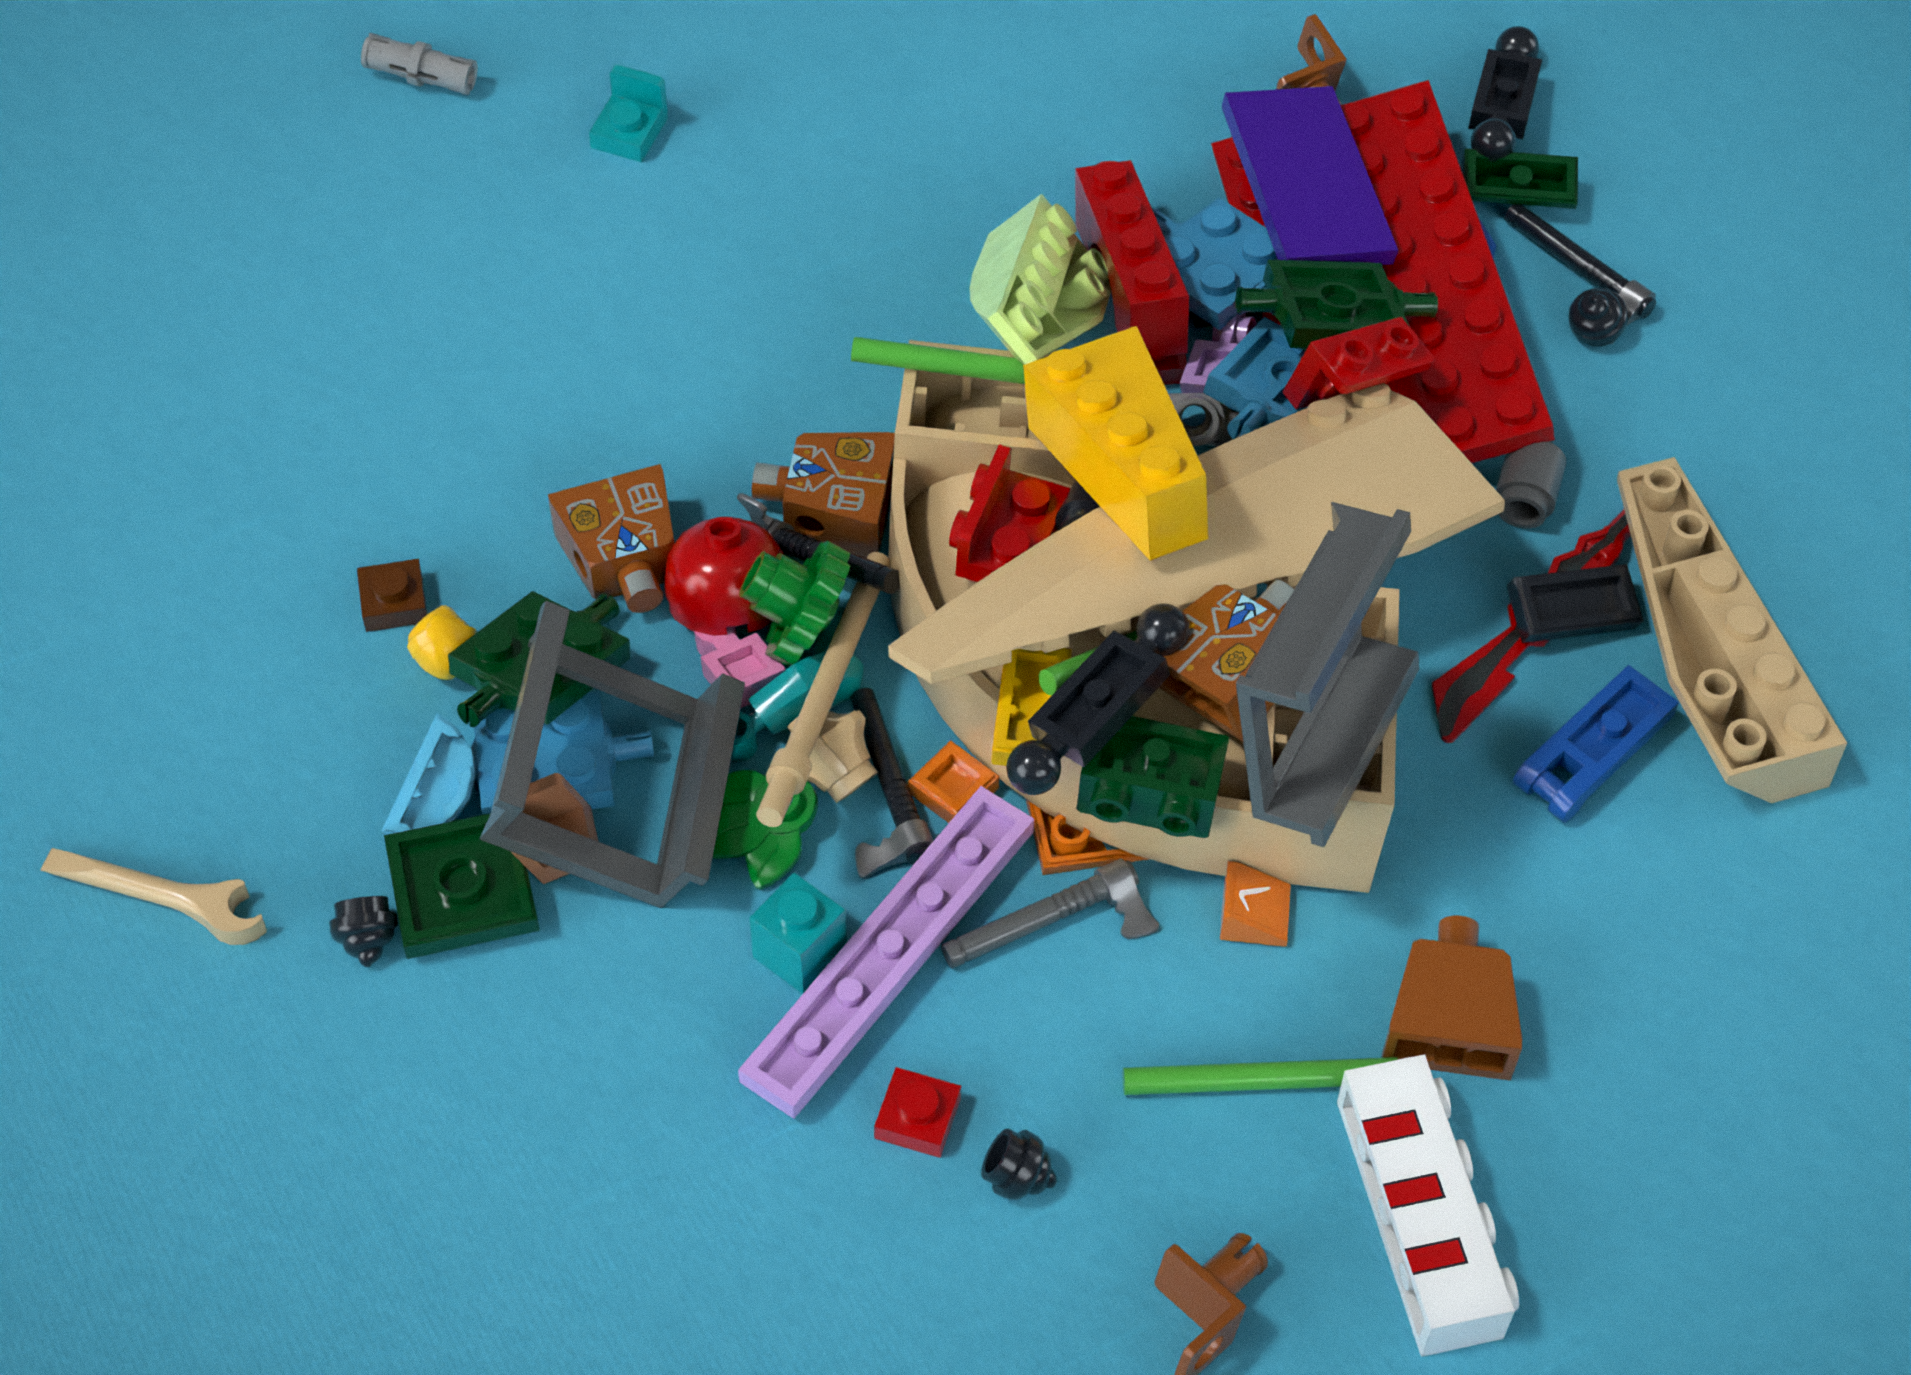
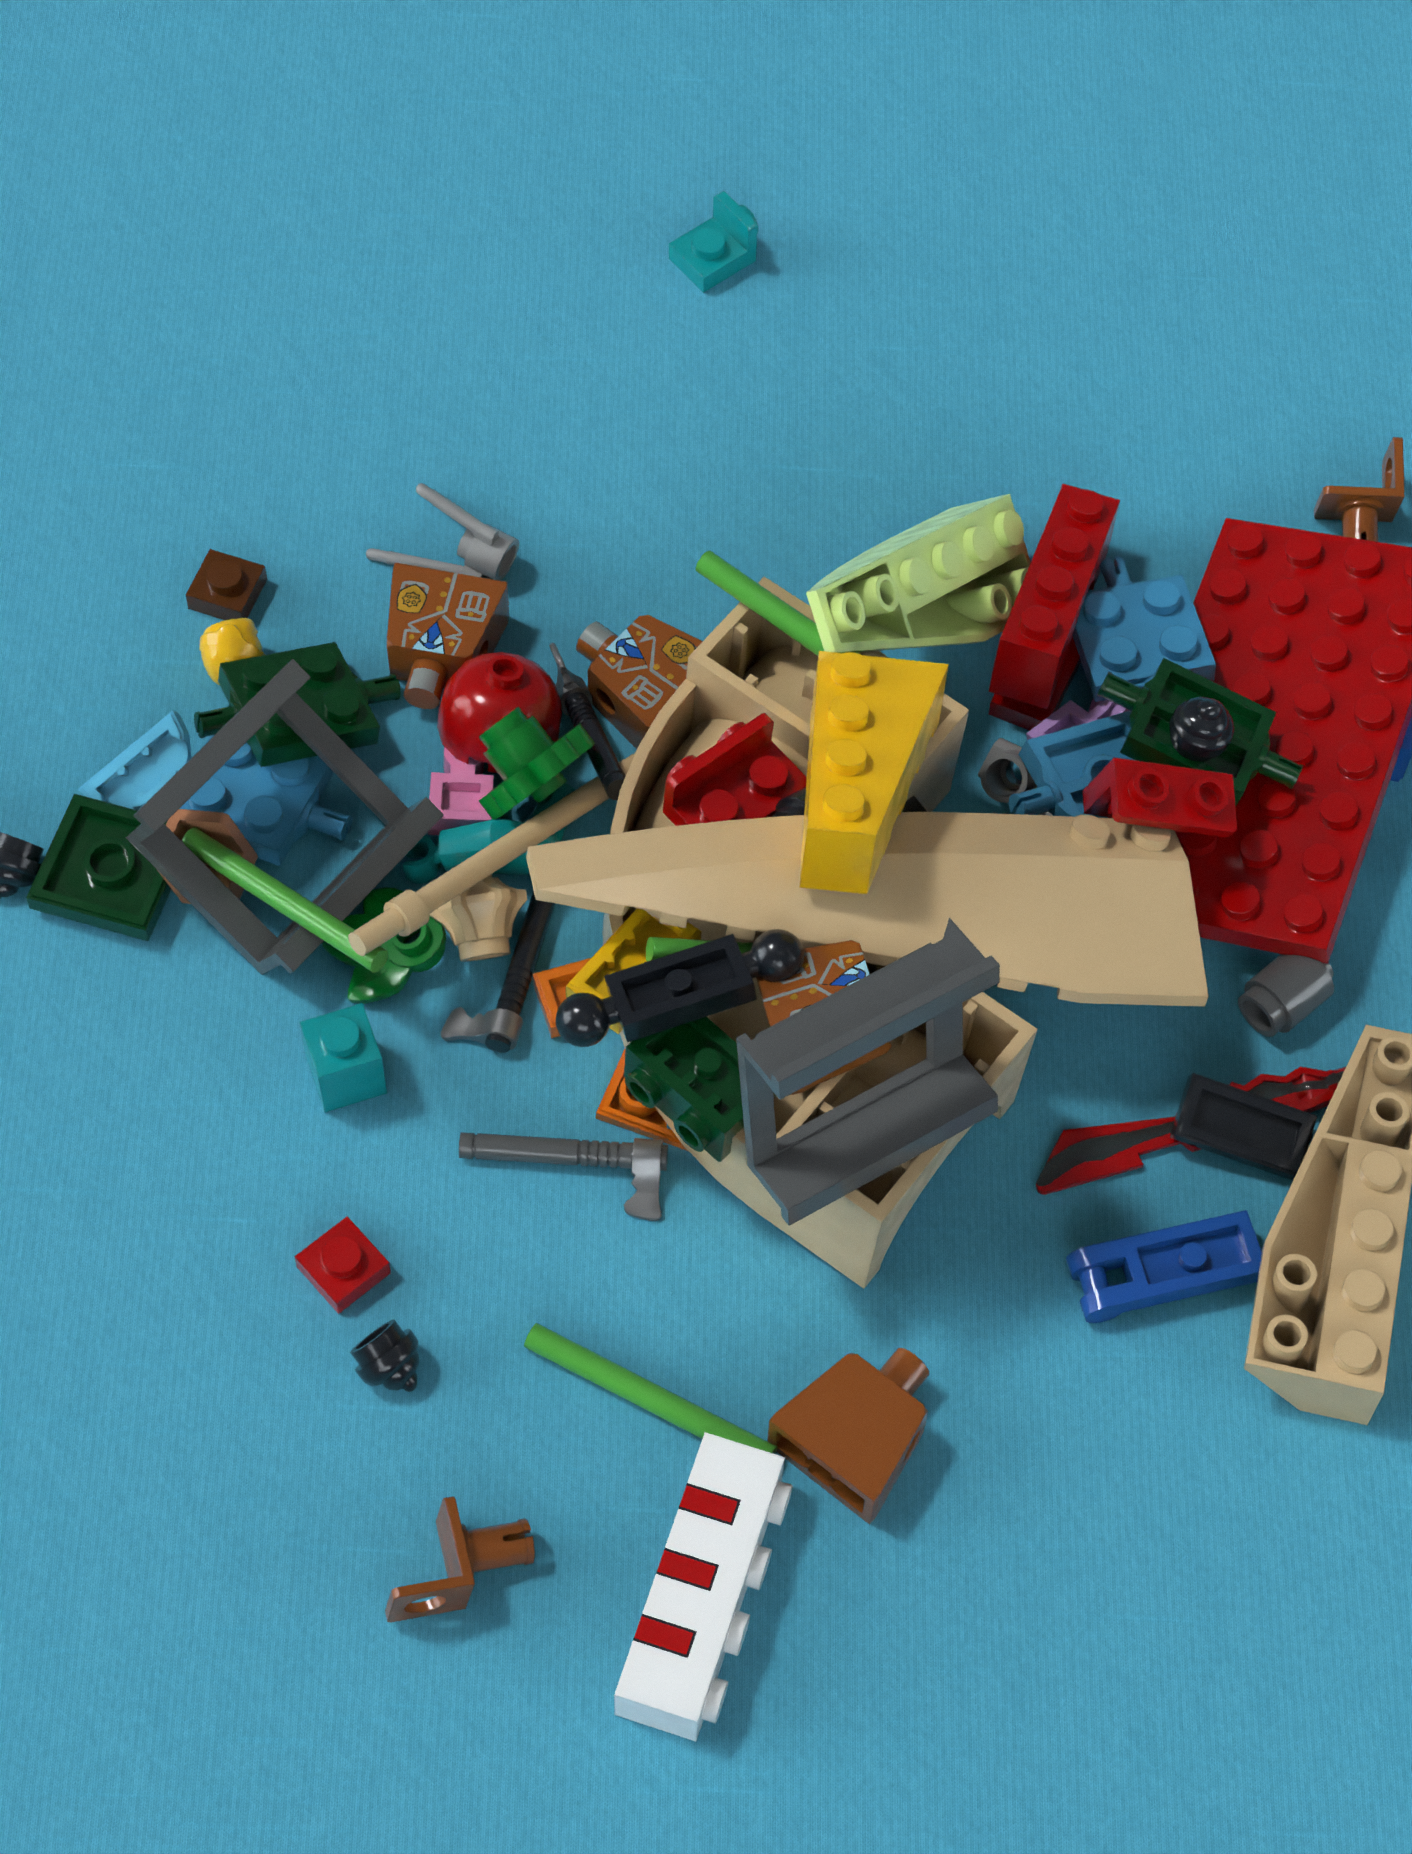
camera: 30 degrees right, 5 degrees up
light grey pin [361,33,478,95] -> none
lavender plate [738,786,1034,1119] -> none
orange slope [1220,861,1291,947] -> none
dark purple tile [1221,86,1398,265] -> none
none -> bright green bar [182,827,388,973]
none -> light grey plant [366,483,519,581]
none -> black plate [1169,697,1235,762]

